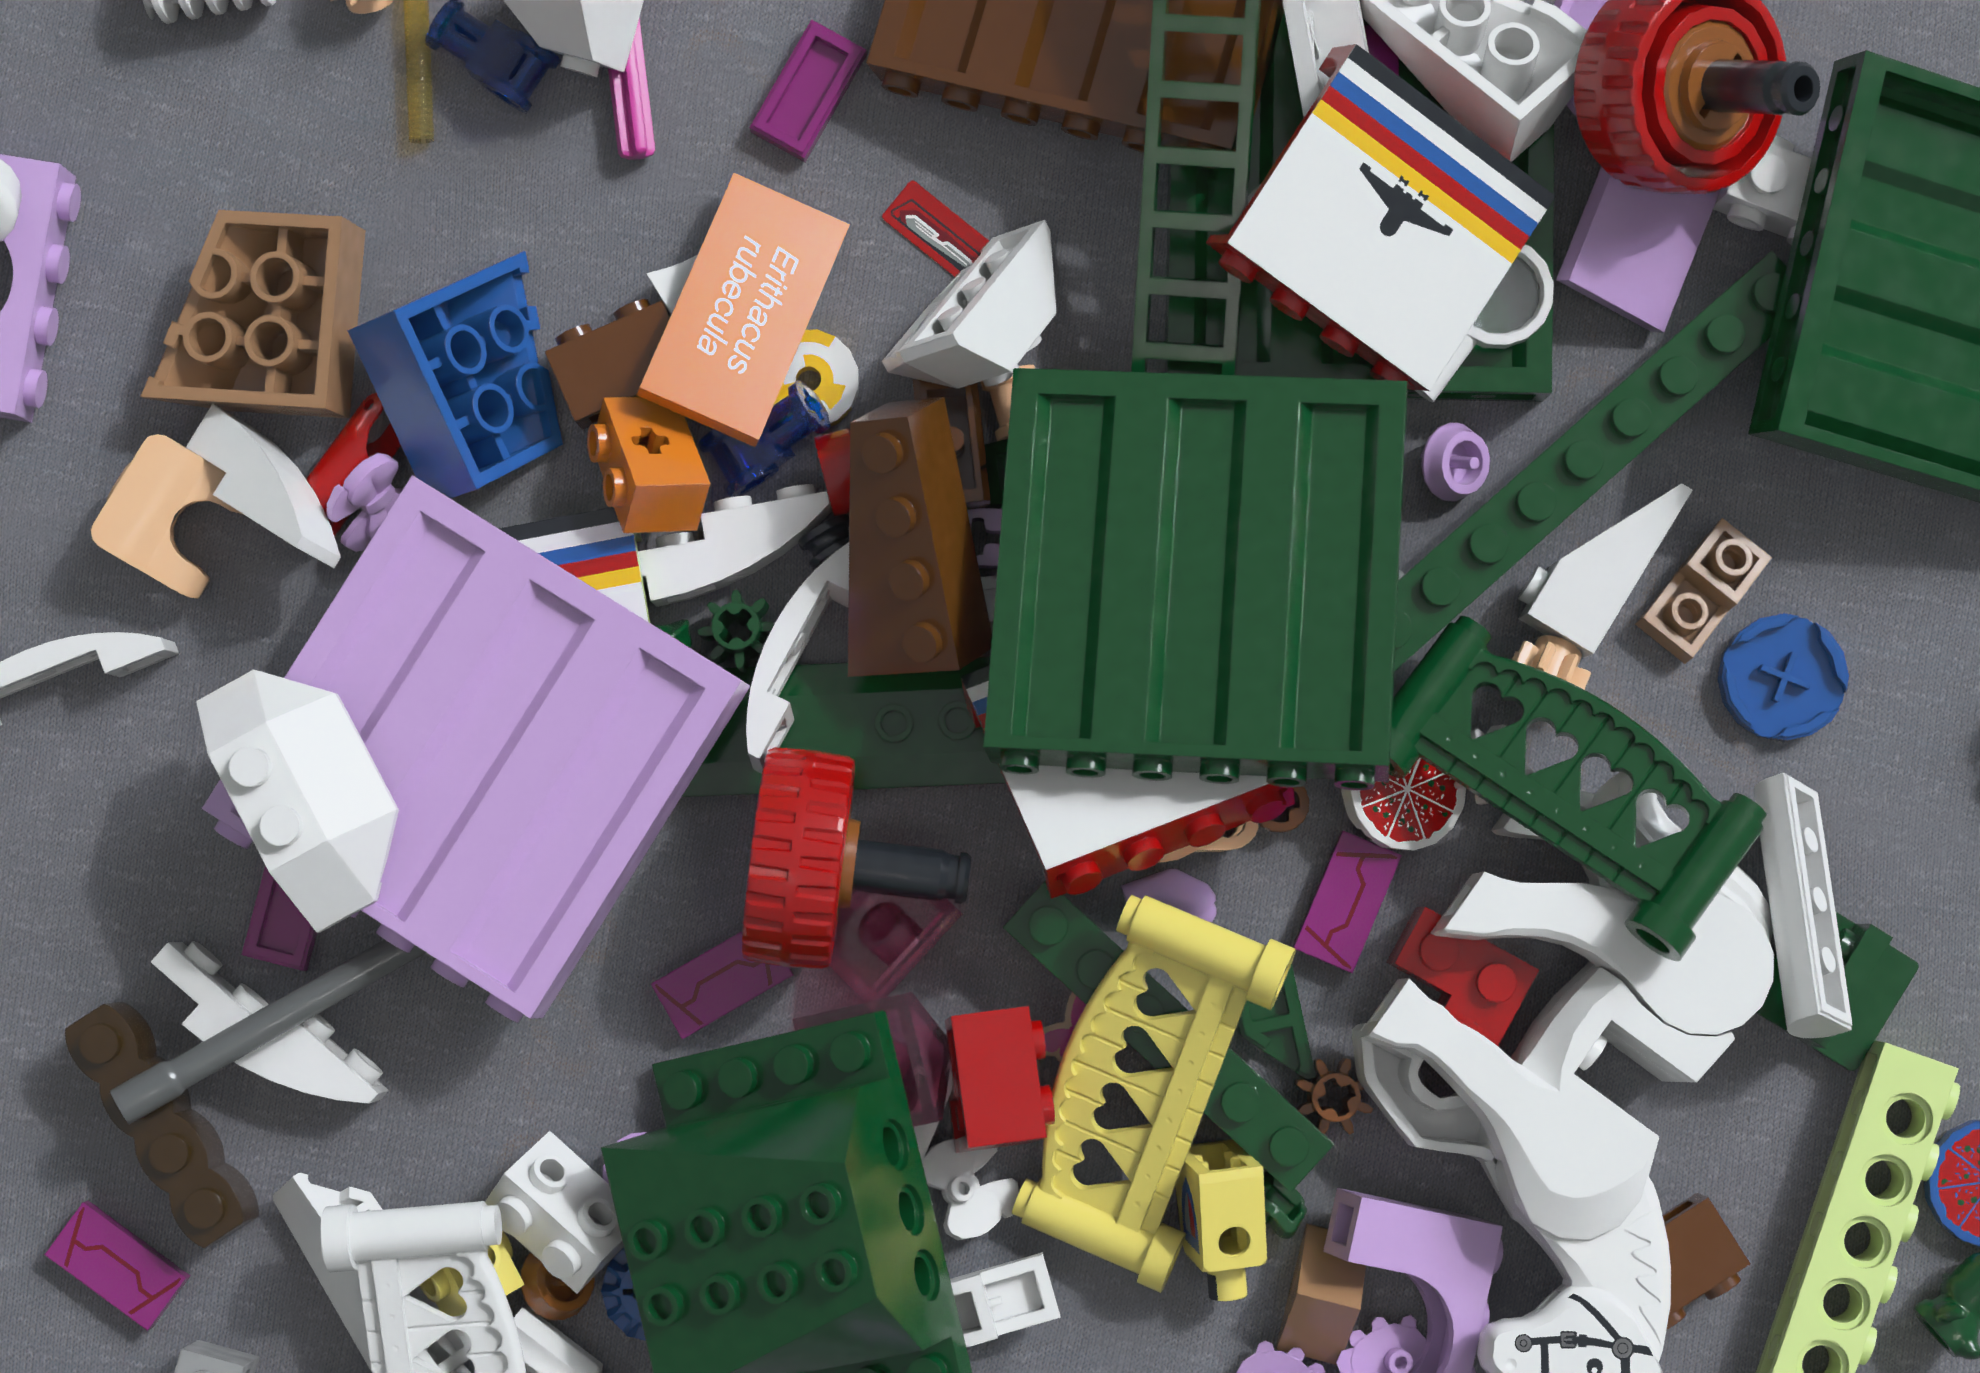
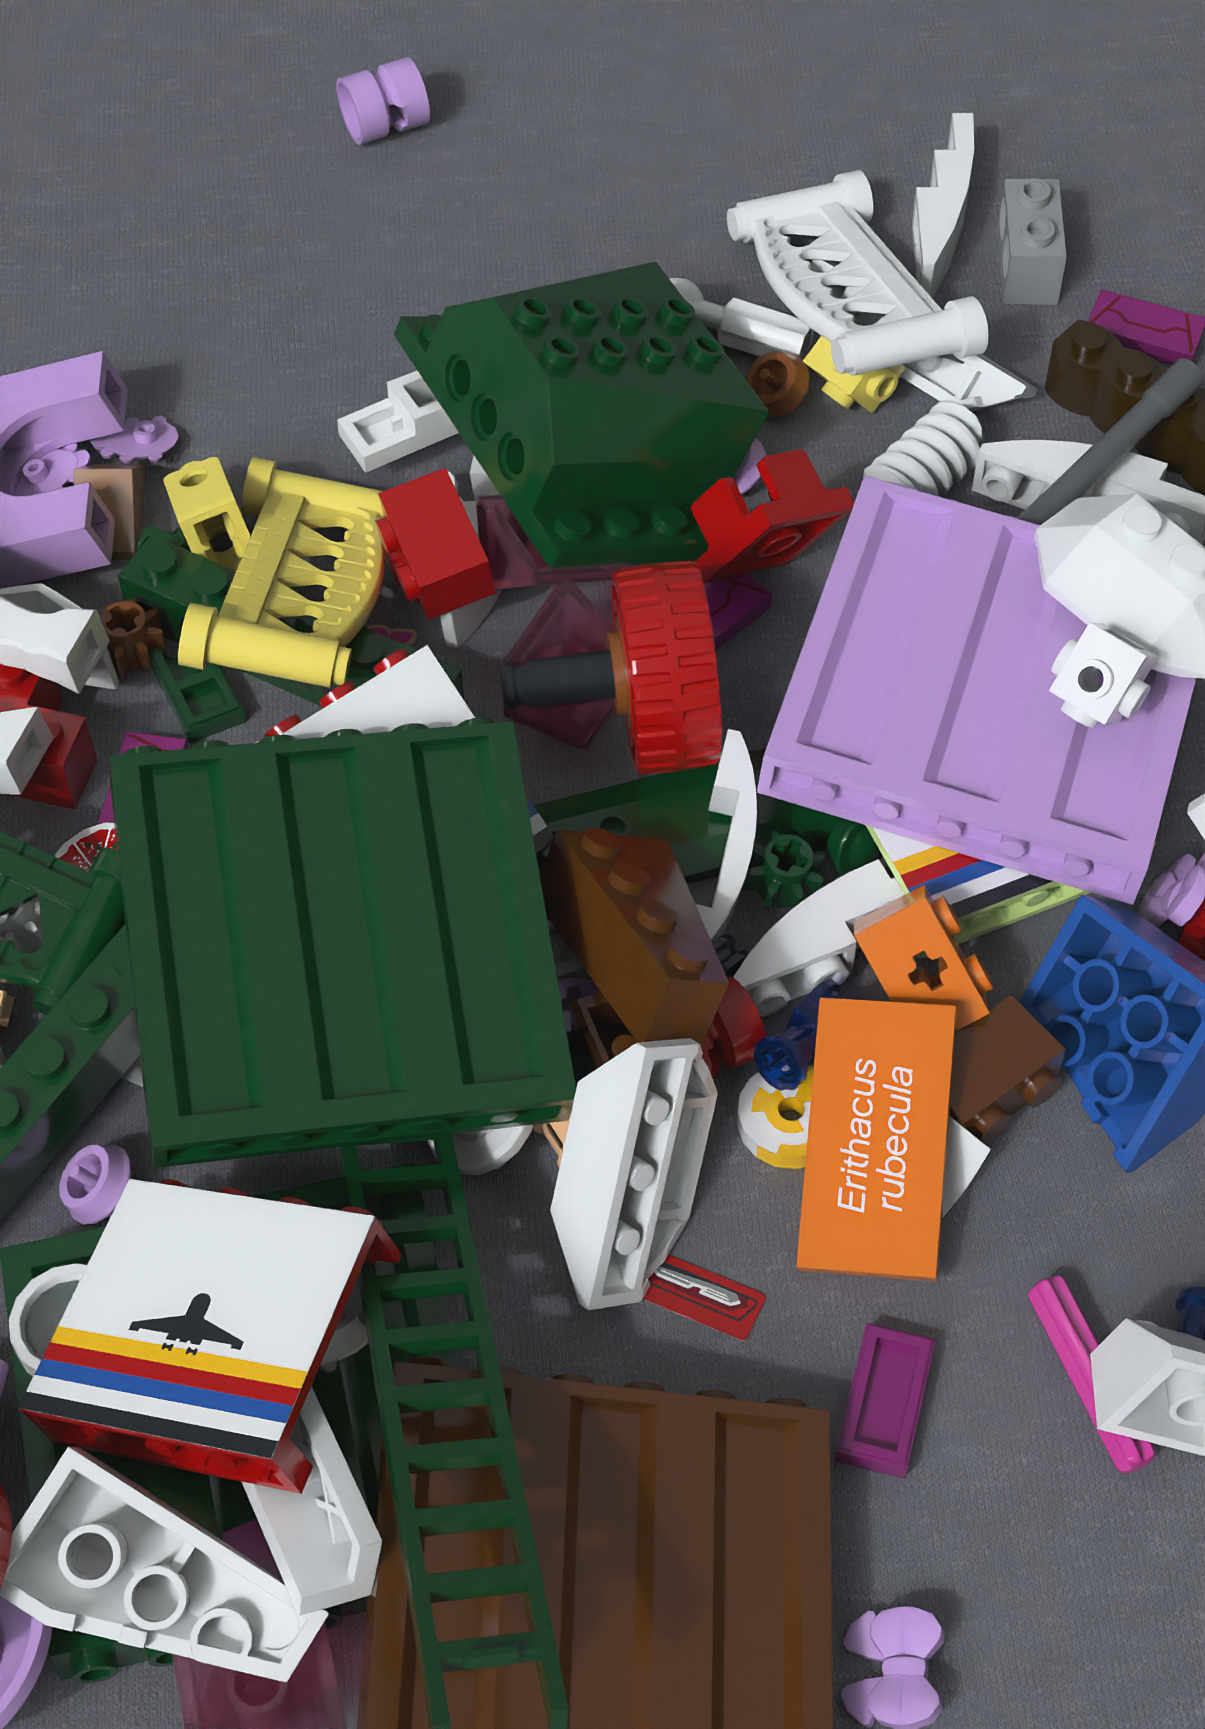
camera: 165 degrees right, 30 degrees down
white brick [485,1131,624,1294] -> none
none -> red panel [691,449,855,584]
none -> white piece [863,400,983,496]
none -> white brick [1049,623,1159,728]

